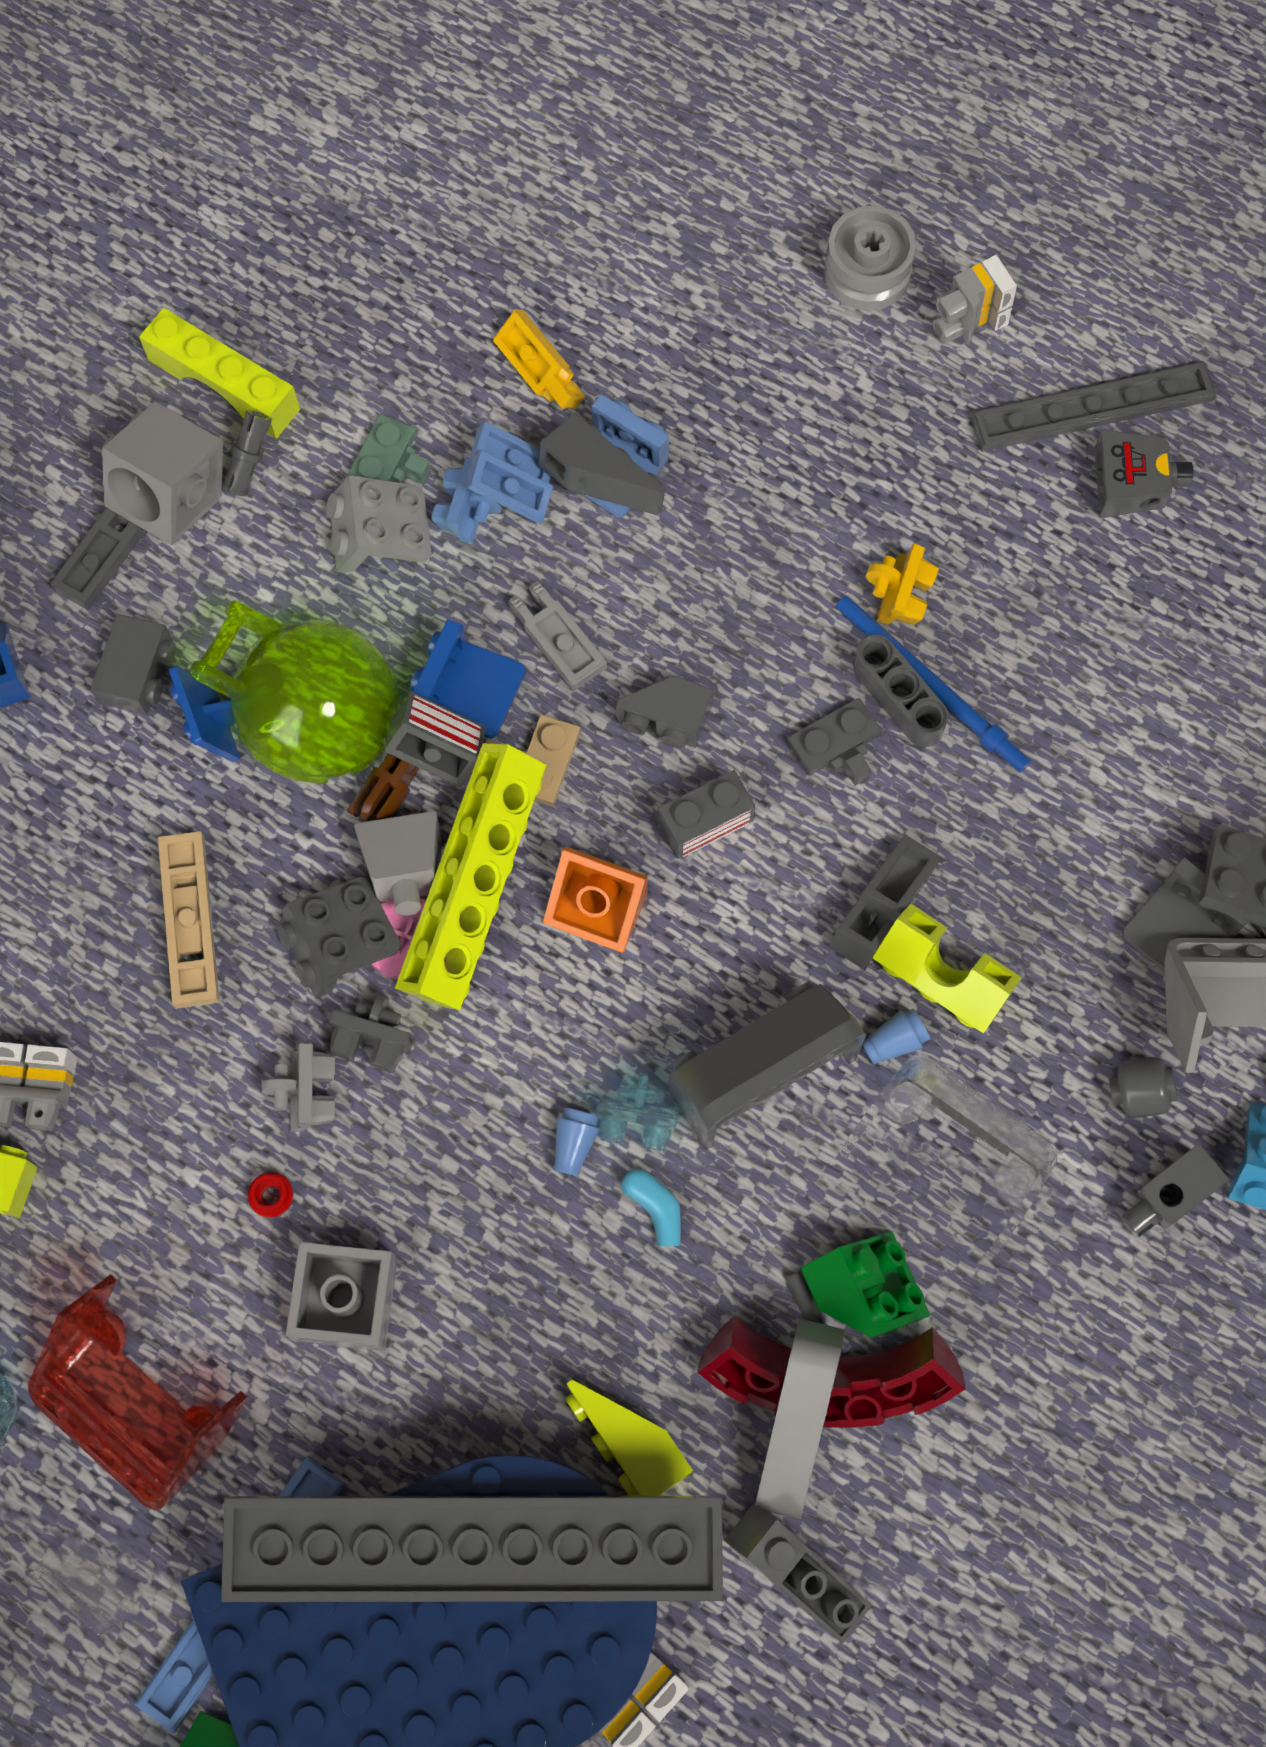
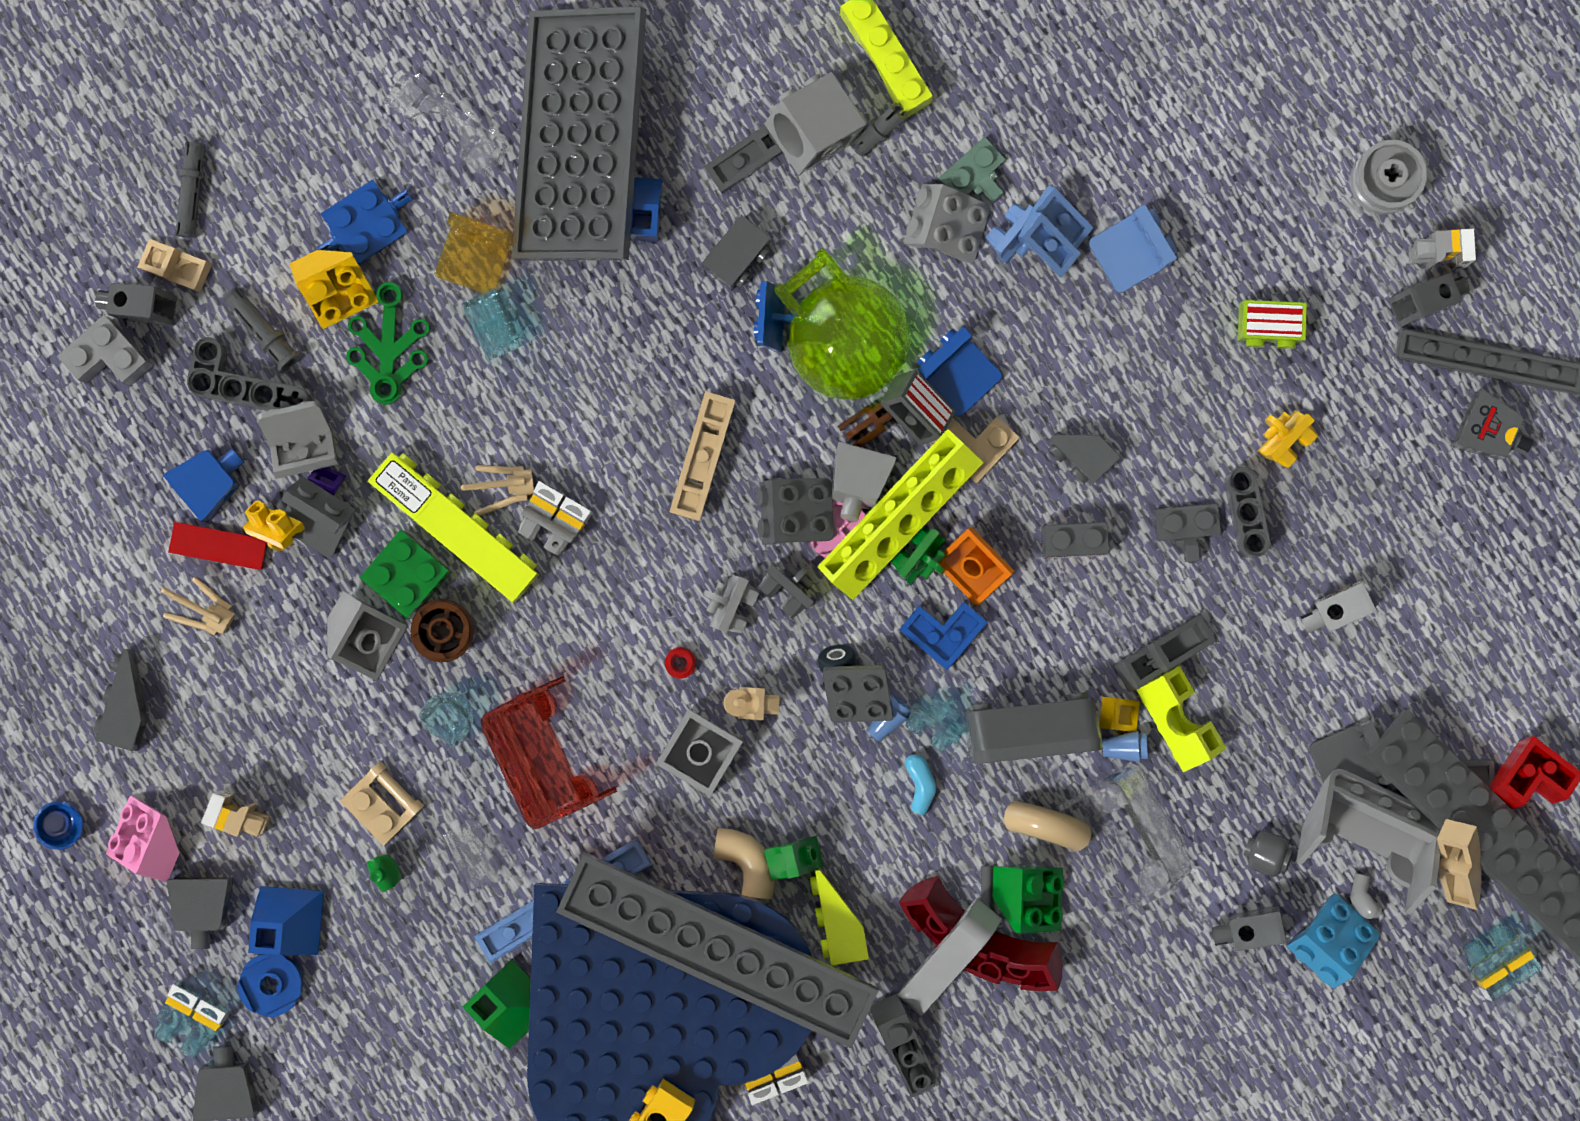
camera: 20 degrees right, 15 degrees up
yellow hinge [493,309,585,409] -> none
light grey hinge [508,581,607,691] -> none
dark grey slope [539,413,666,515] -> none
blue bar [836,595,1031,773] -> none
none -> tan cylinder [714,828,775,899]
none -> tan hips [723,687,780,720]
none -> green brick [764,835,824,881]
none -> dark grey plate [818,645,894,722]
none -> green hips [890,527,946,585]
none -> blue plate [899,602,988,670]
none -> tan cylinder [1004,801,1091,851]
none -> yellow slope [1099,697,1140,732]
none -> brick [1238,300,1307,349]
none -> light grey torso [1300,580,1377,633]
none -> dark grey torso [1388,273,1470,328]

